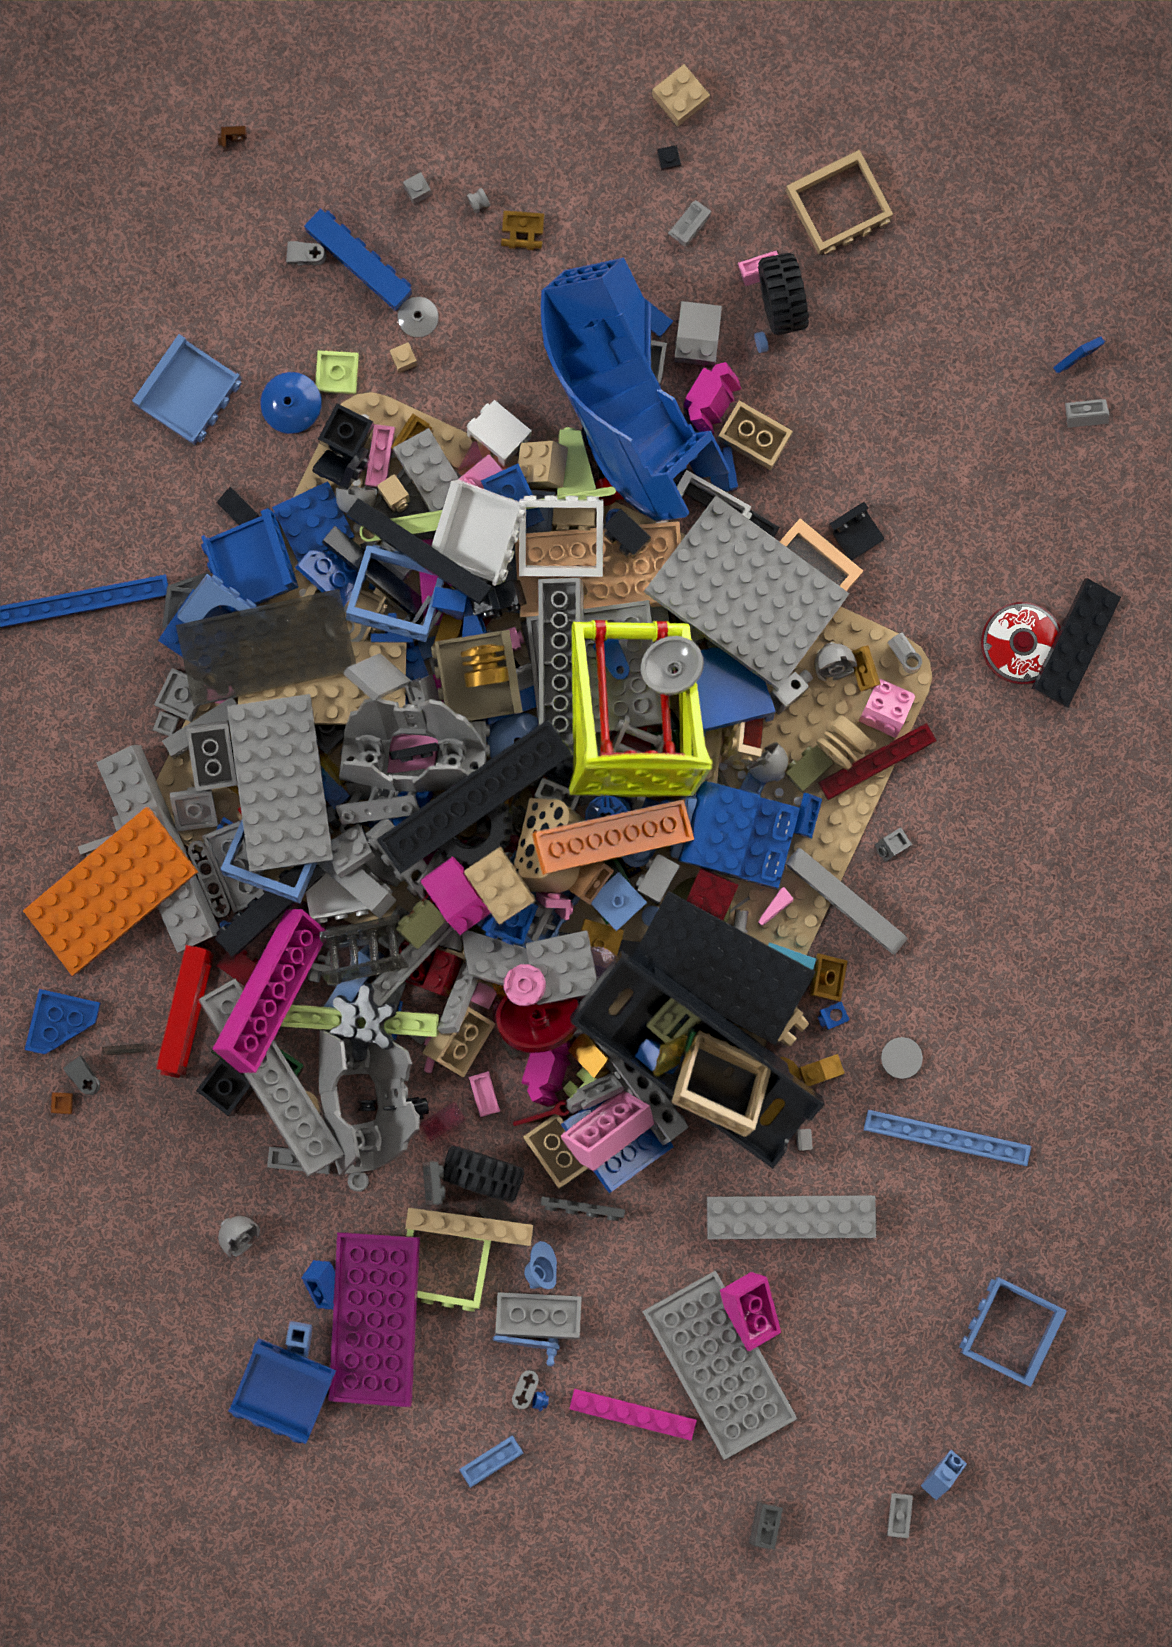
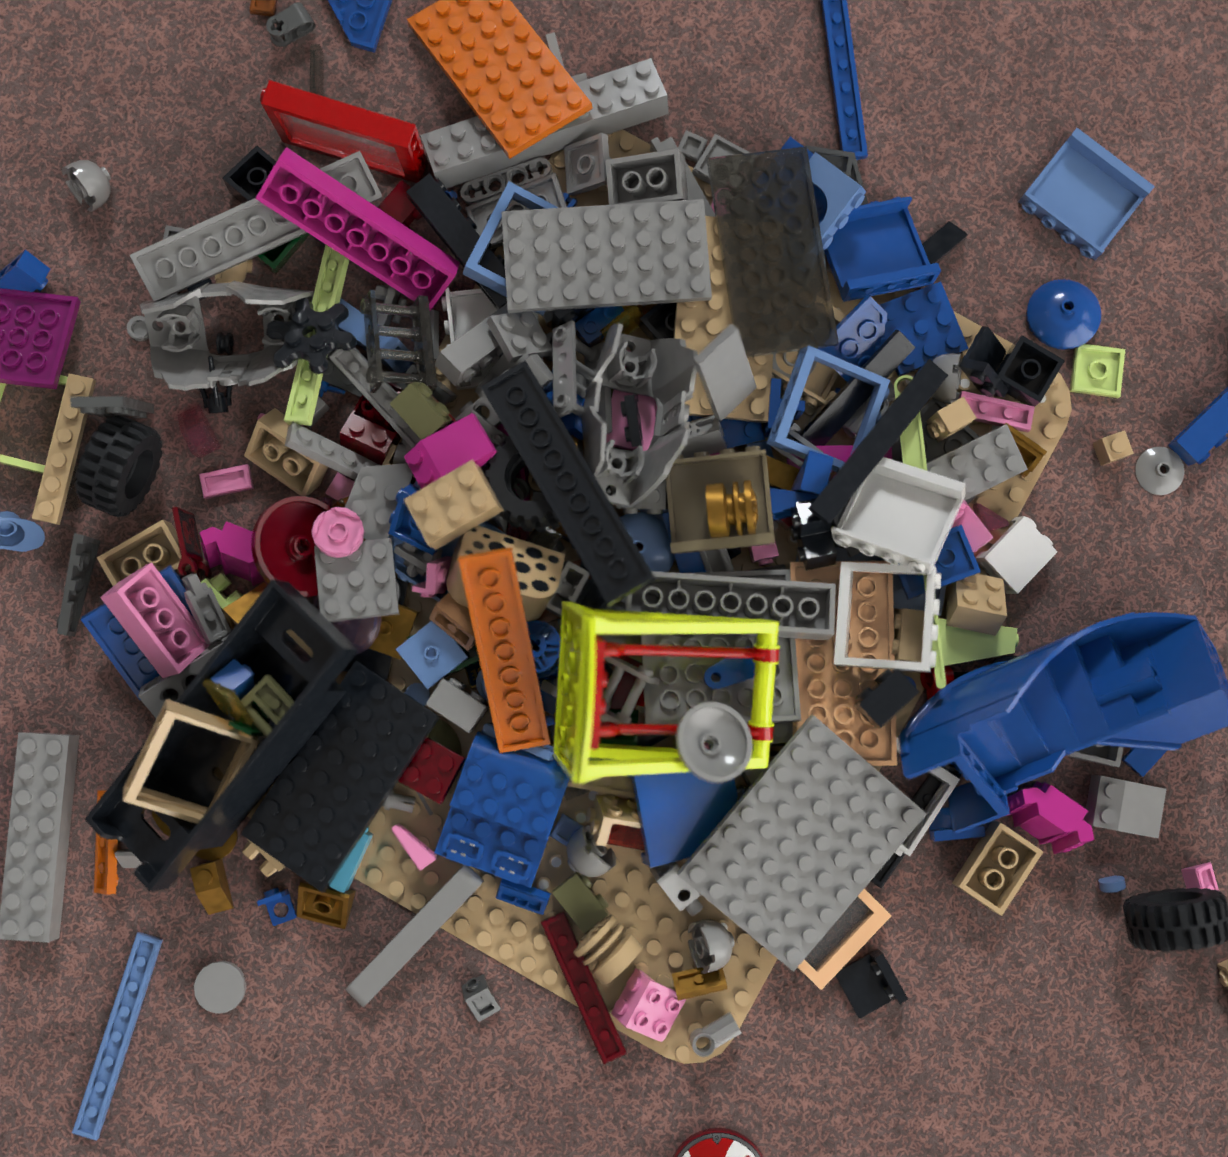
camera: 90 degrees right, 0 degrees up
none -> orange plate [94,790,119,895]

